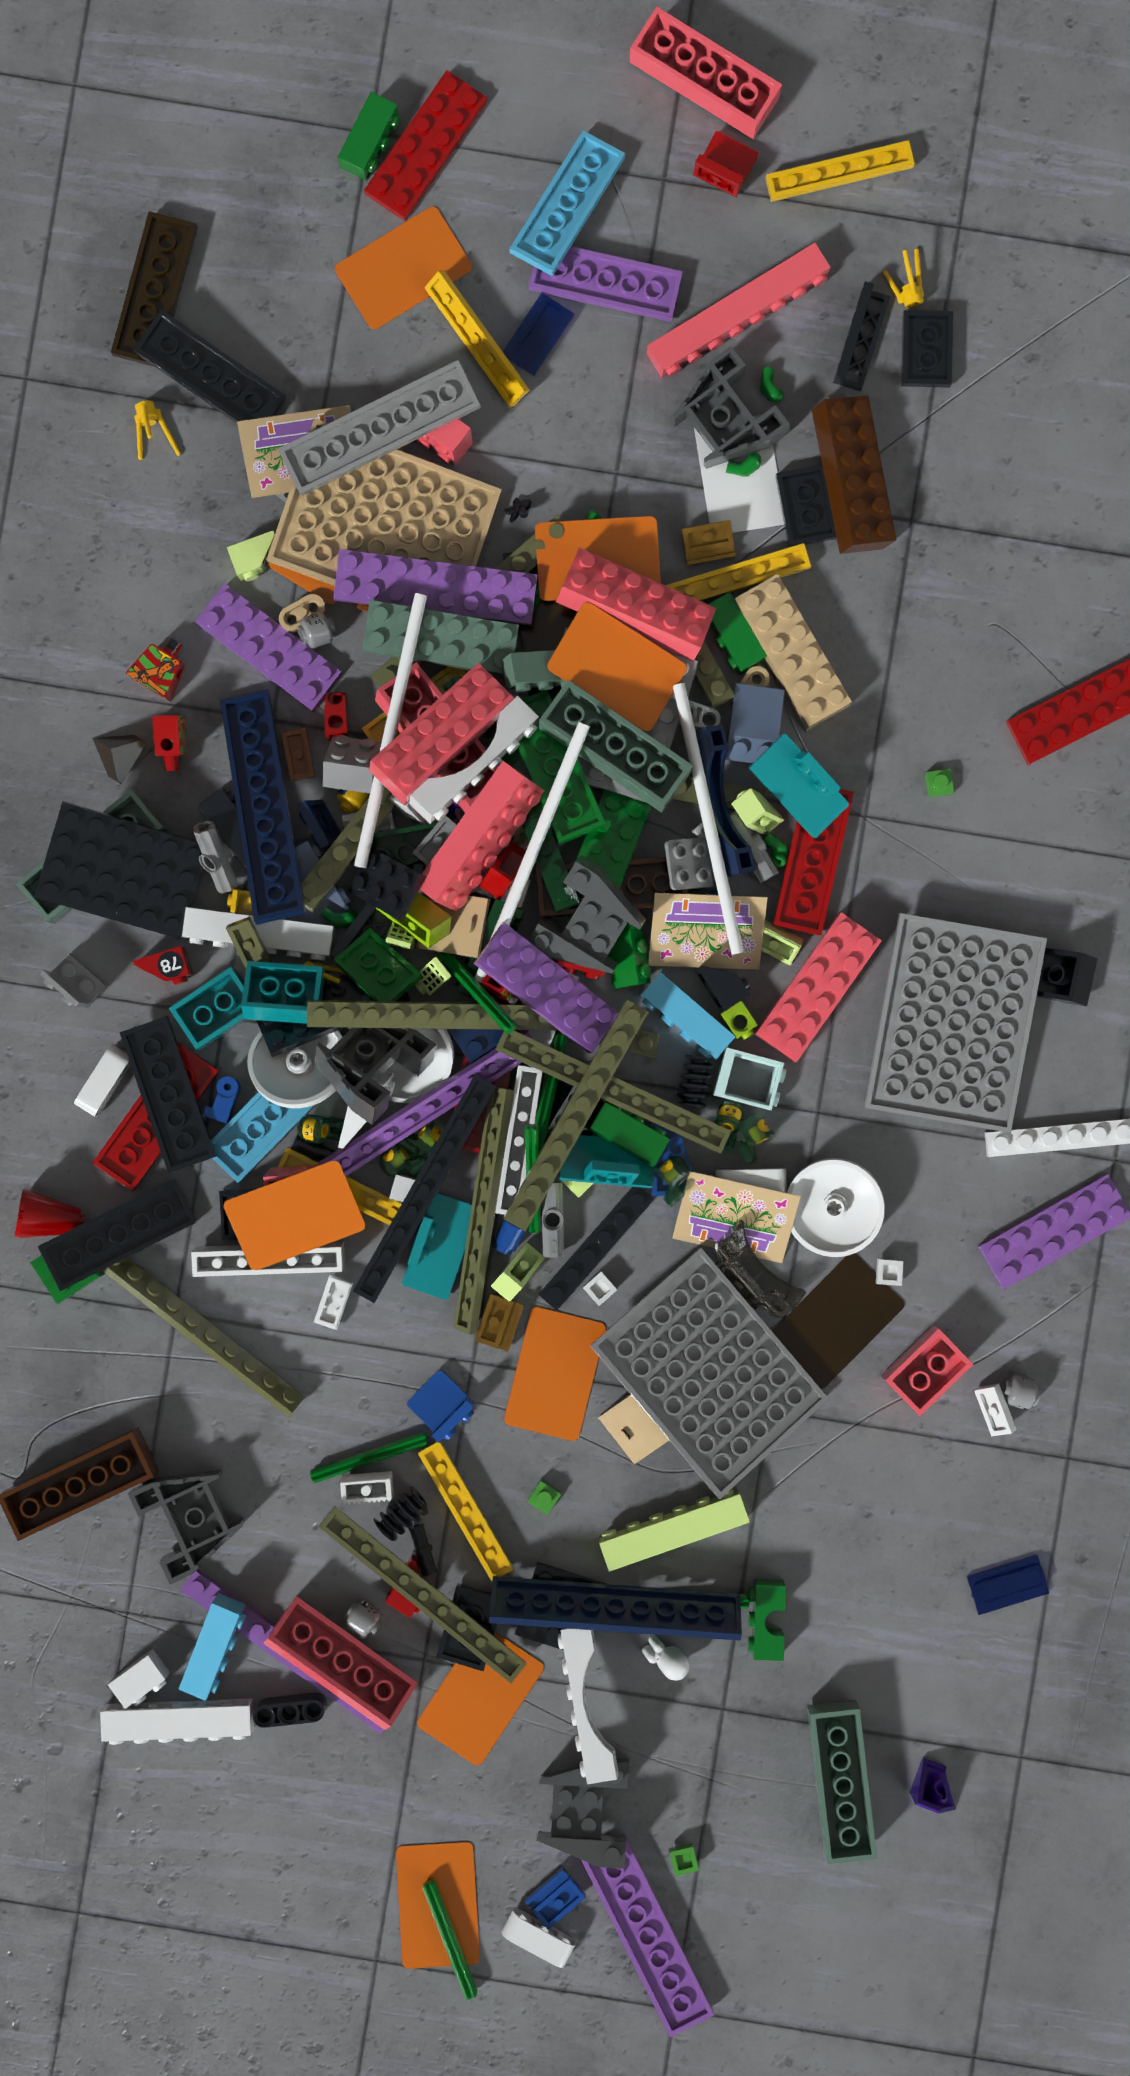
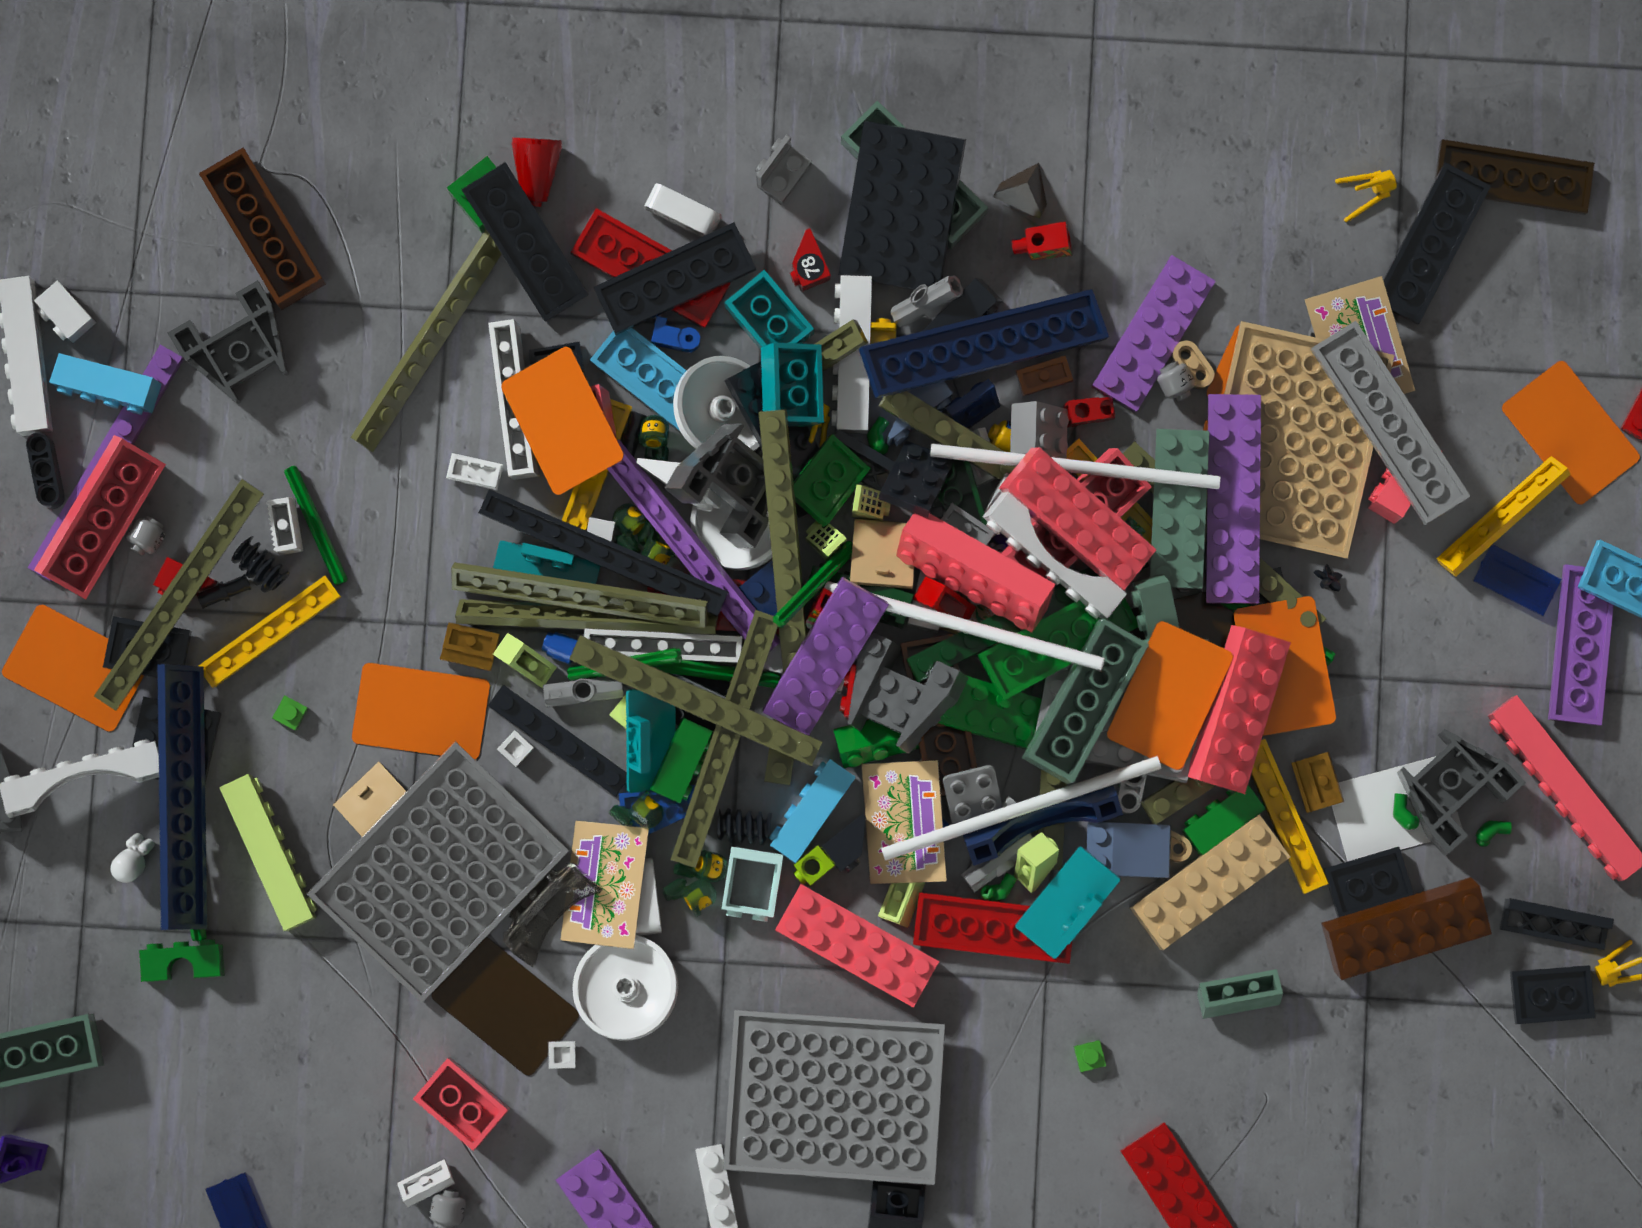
camera: 85 degrees right, 5 degrees down
torso [126,638,185,702] -> none
yellowish green slope [227,531,275,581] -> none
lime brick [376,892,451,948] -> none
blue bracket [407,1370,475,1443] -> none
none -> olive plate [451,562,708,629]
none -> sand green brick [1197,969,1283,1019]

